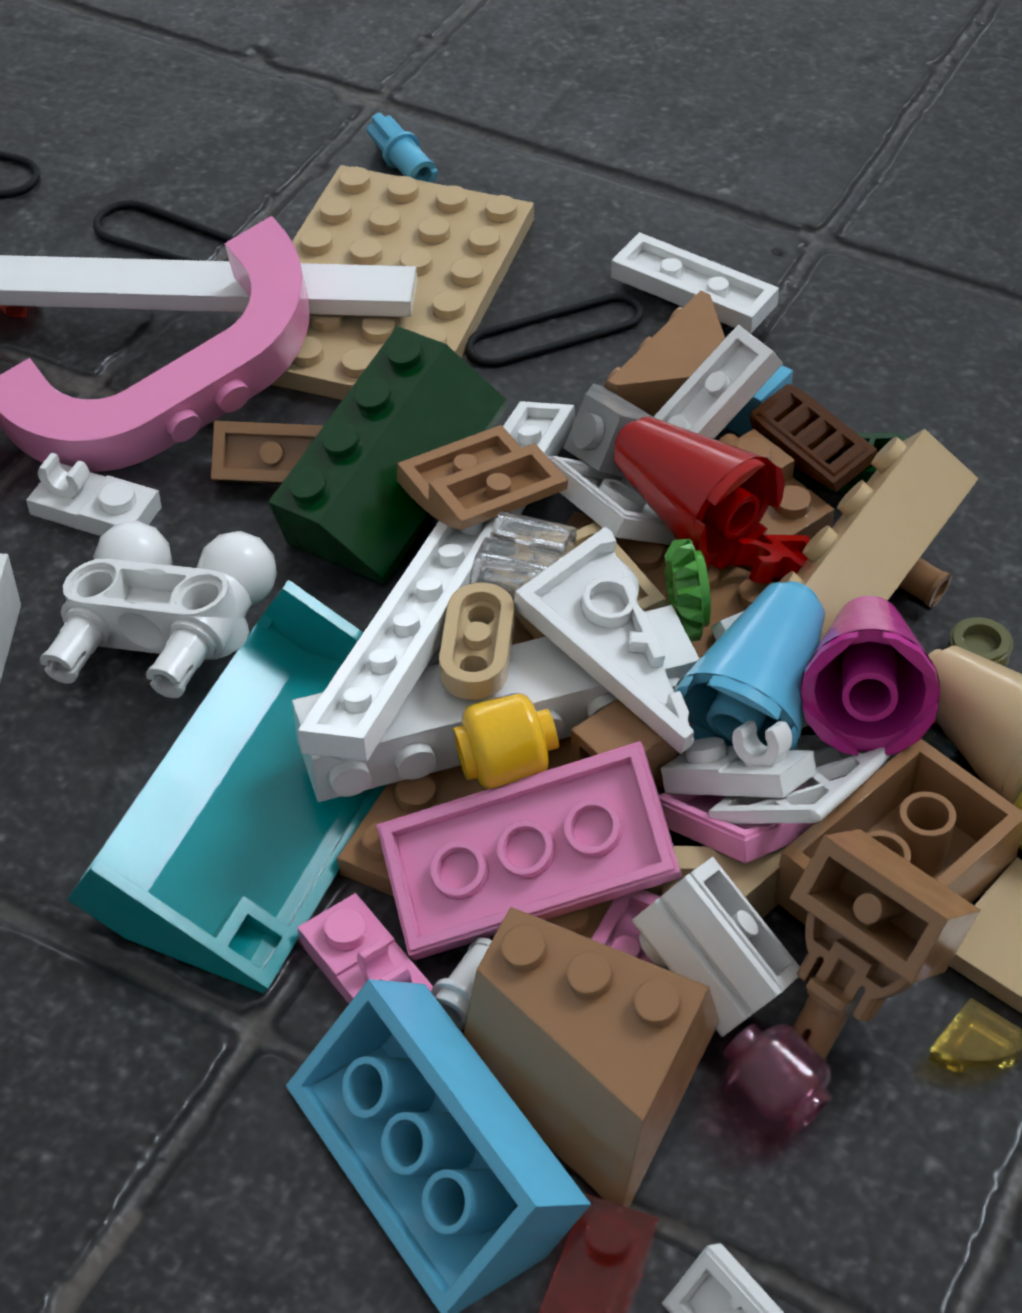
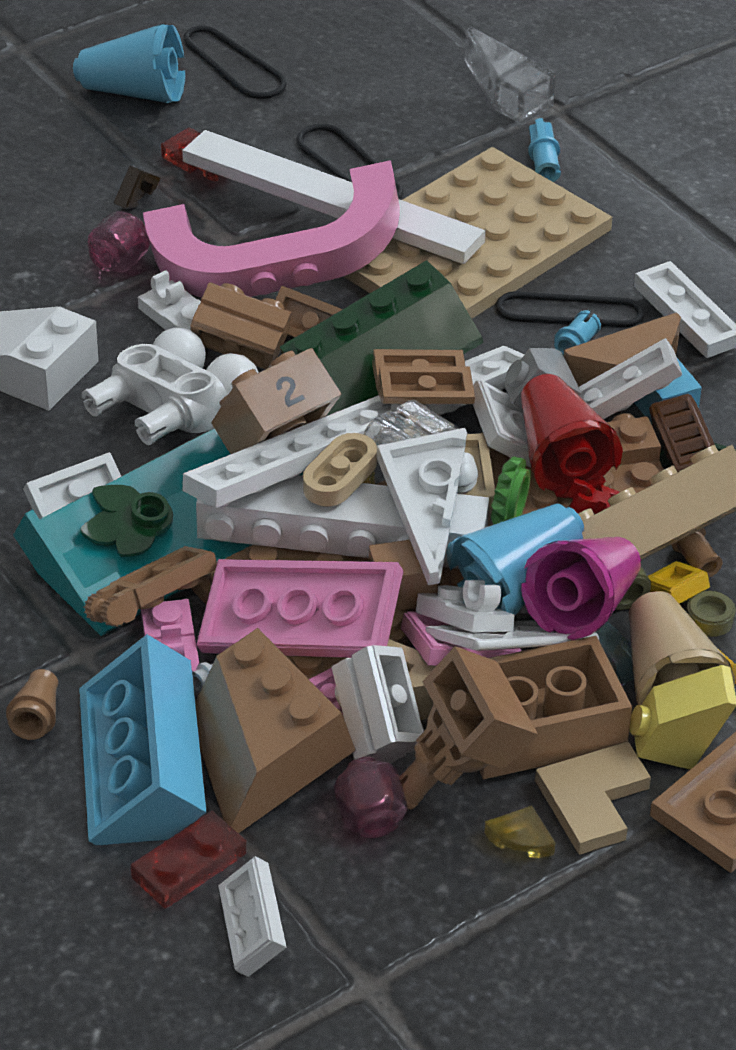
camera: 25 degrees right, 5 degrees down
yellow head [452,693,559,789] -> none
none -> medium nougat cone [6,669,58,740]
none -> white plate [23,452,121,519]
none -> dark green plate [80,485,173,557]
none -> medium nougat hinge [84,546,217,627]
none -> medium nougat brick [190,282,292,369]
none -> medium nougat brick [211,348,341,454]
none -> clear slope [465,26,556,125]
none -> medium azure pin [554,310,601,356]
none -> yellow tile [648,561,710,604]

